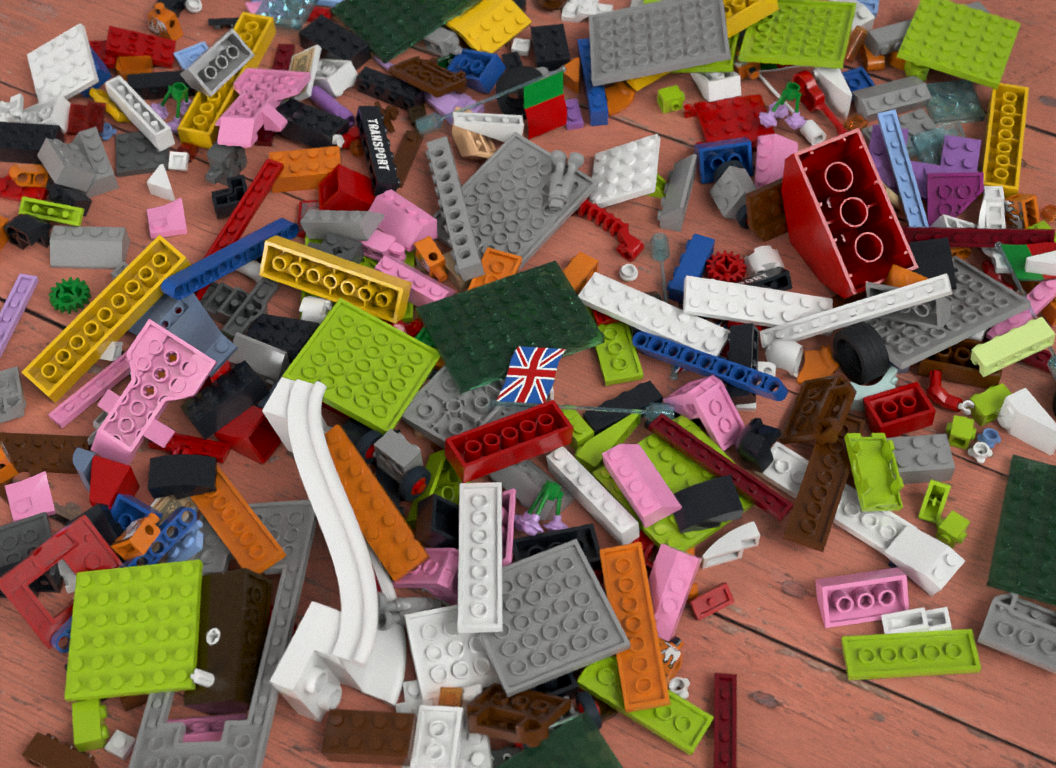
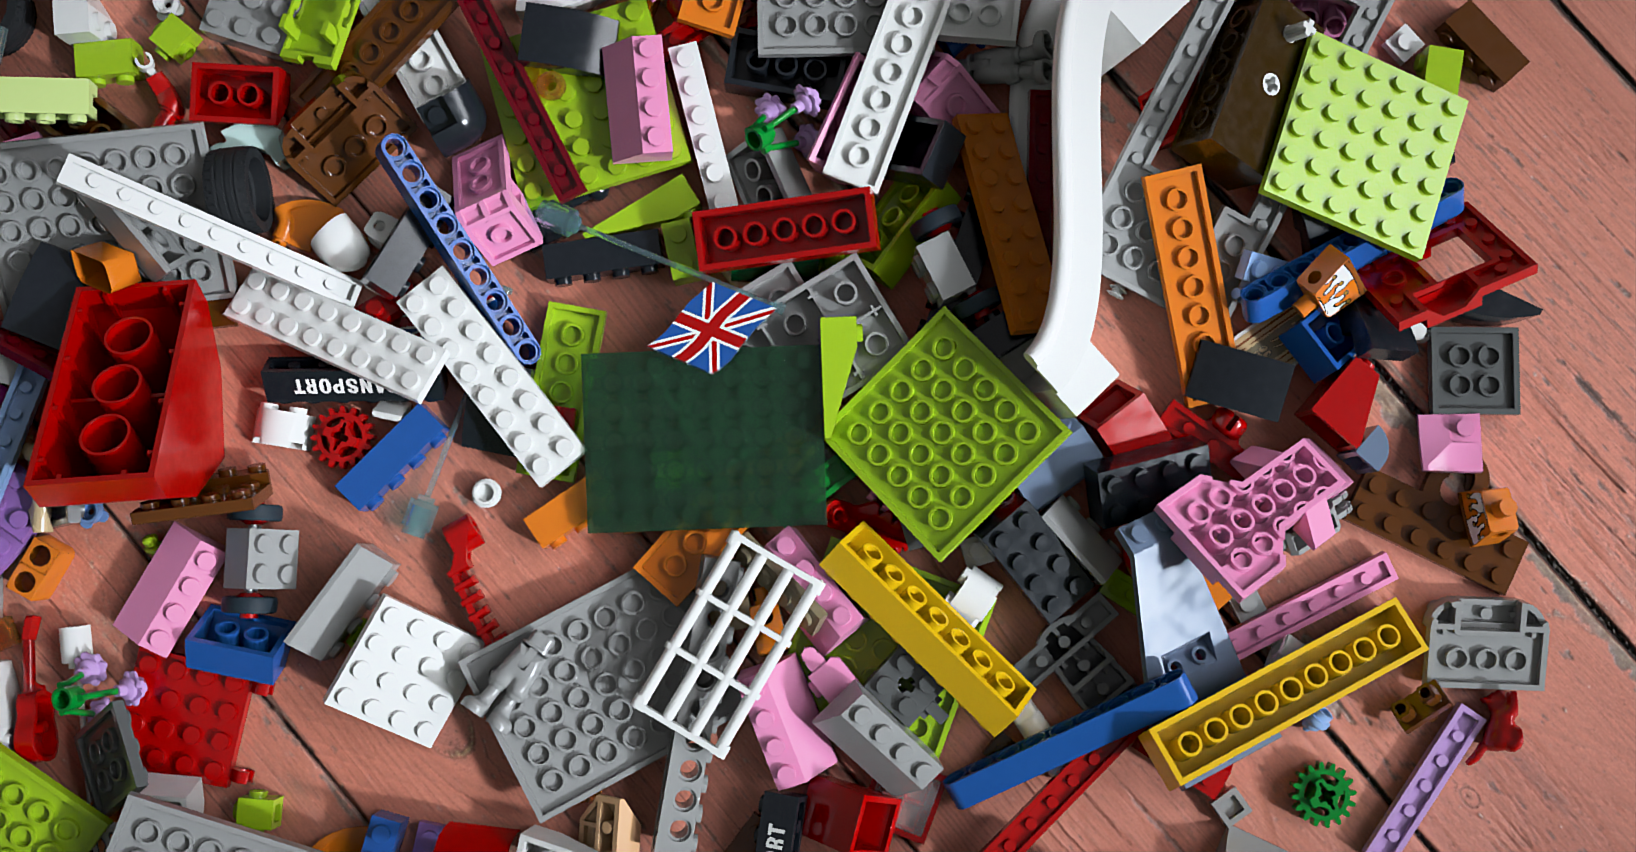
camera: 160 degrees left, 30 degrees up
medium blue plate [977,428,1001,449] -> none
none -> dark grey plate [73,699,149,817]
none -> clear orange plate [536,71,566,101]
none -> white door [630,529,826,760]
none -> dark tan plate [734,532,828,636]
none -> lime slope [820,316,863,440]
none -> reddish brown hips [1390,679,1453,734]

